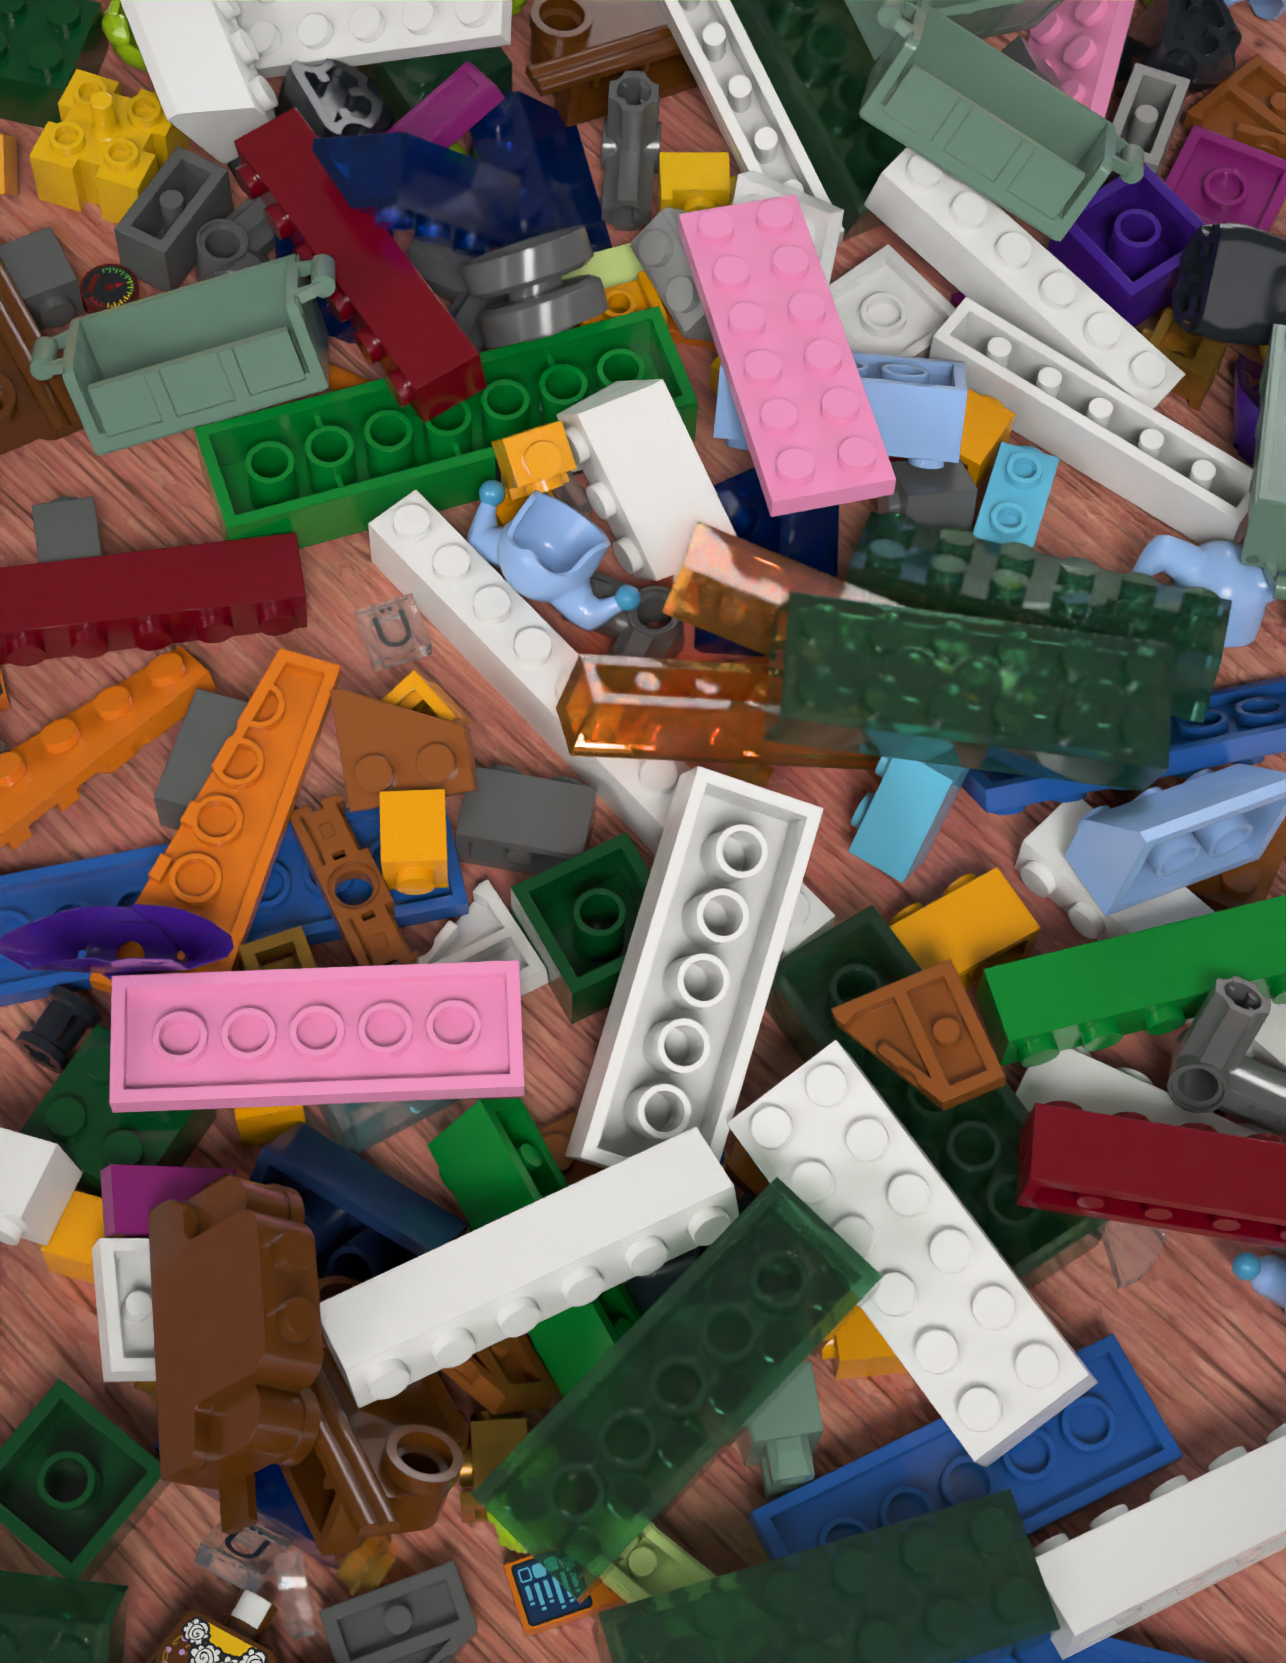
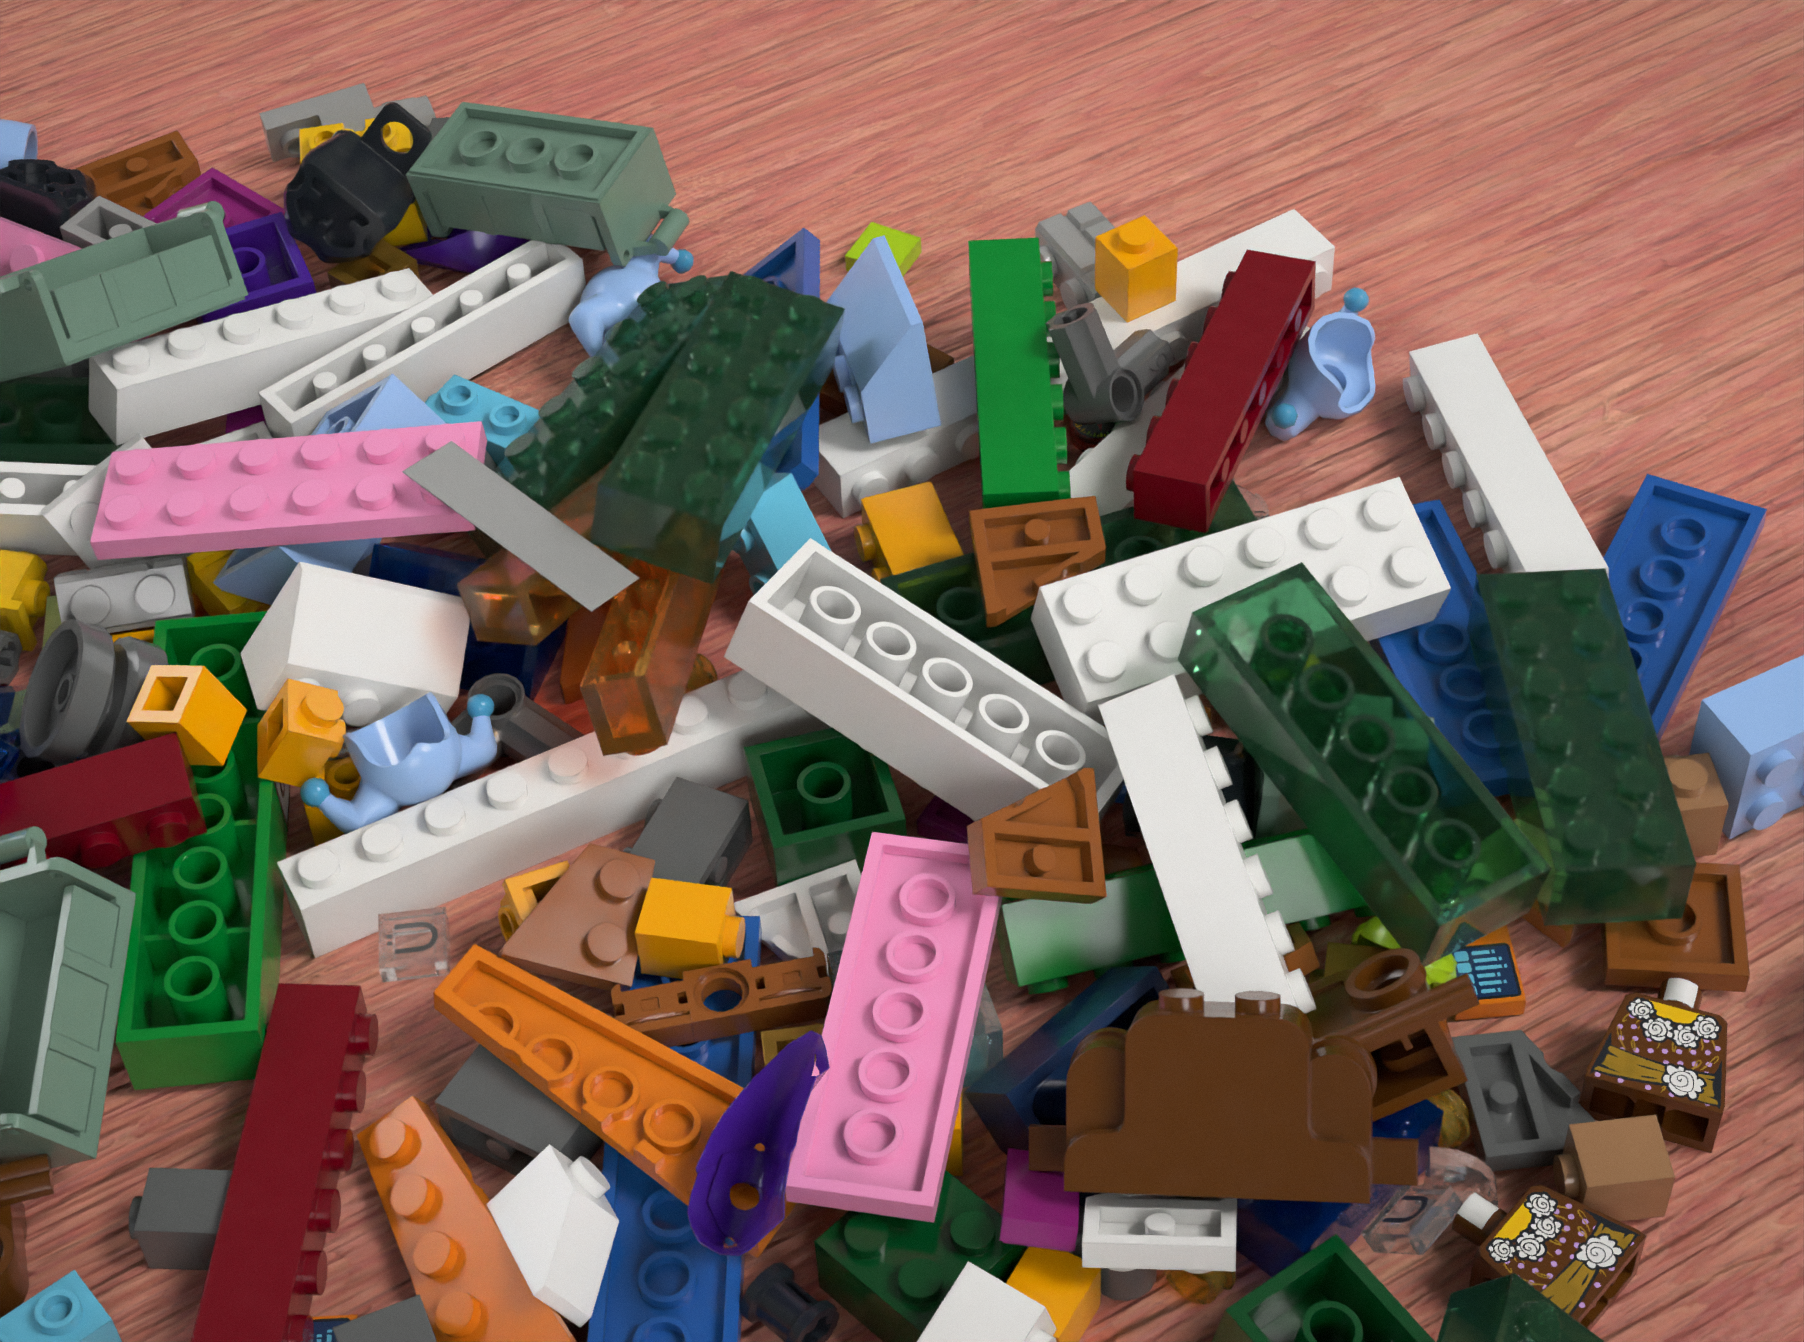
camera: 70 degrees left, 15 degrees down
none -> light orange brick [126,665,247,766]
none -> light grey sticker [402,441,639,612]
none -> white slope [486,1144,619,1328]
none -> dark orange wing [967,767,1107,904]

